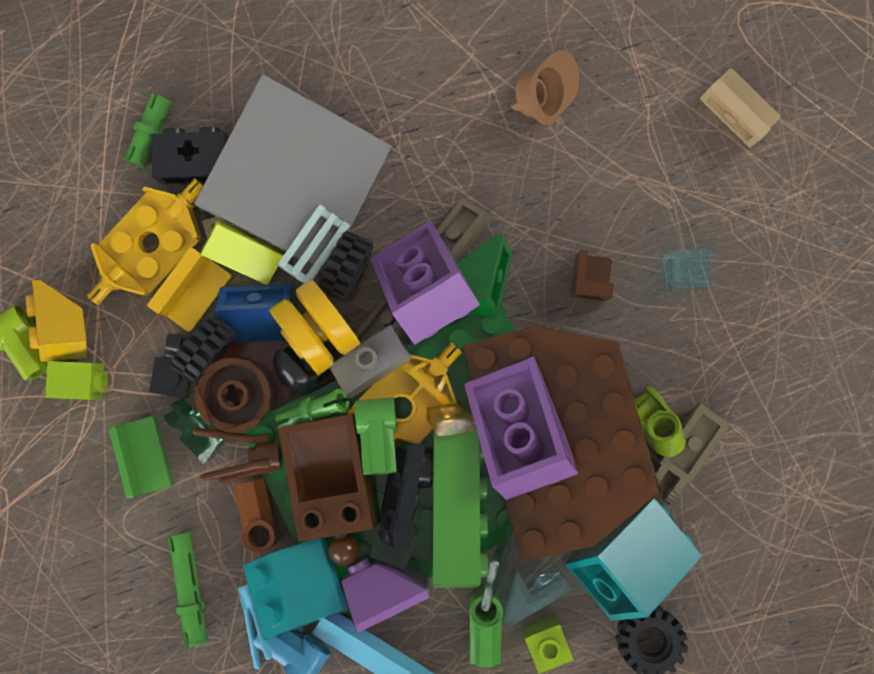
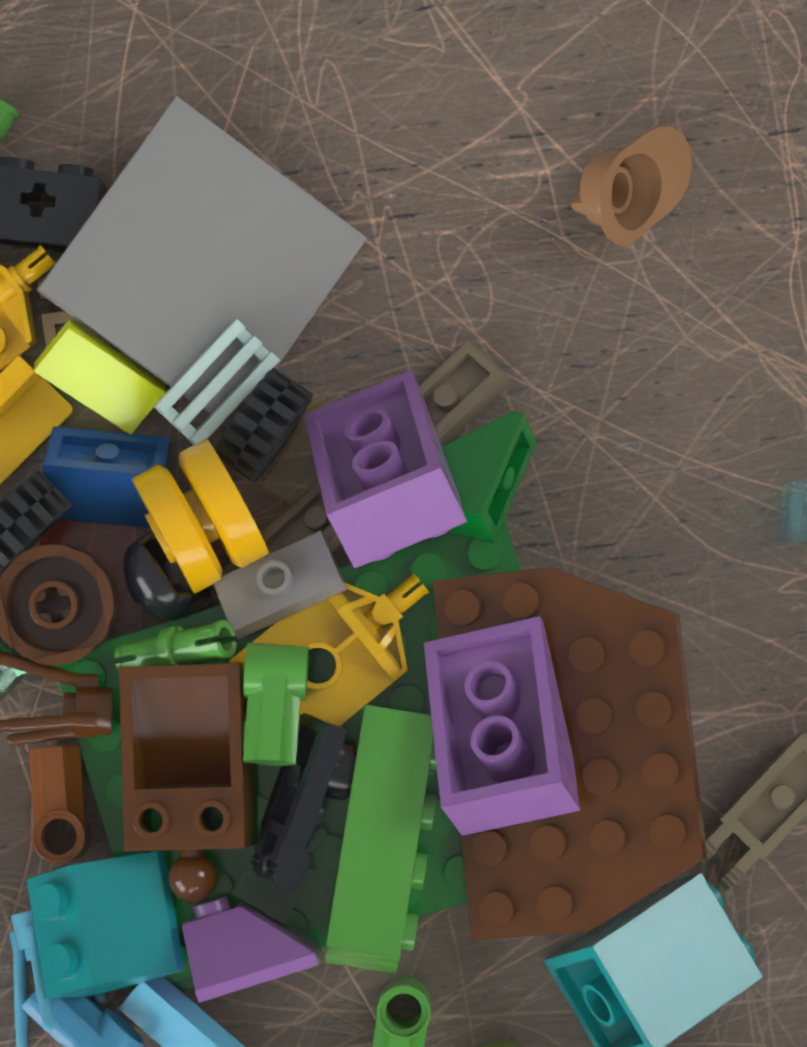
camera: 10 degrees right, 0 degrees up
clear yellow tile [426,402,474,436] -> none
clear green piece [481,522,514,611] -> none
clear light blue slope [502,564,572,628] -> none
reddish brown panel [571,250,614,301] -> none
lime piece [635,385,686,457] -> none

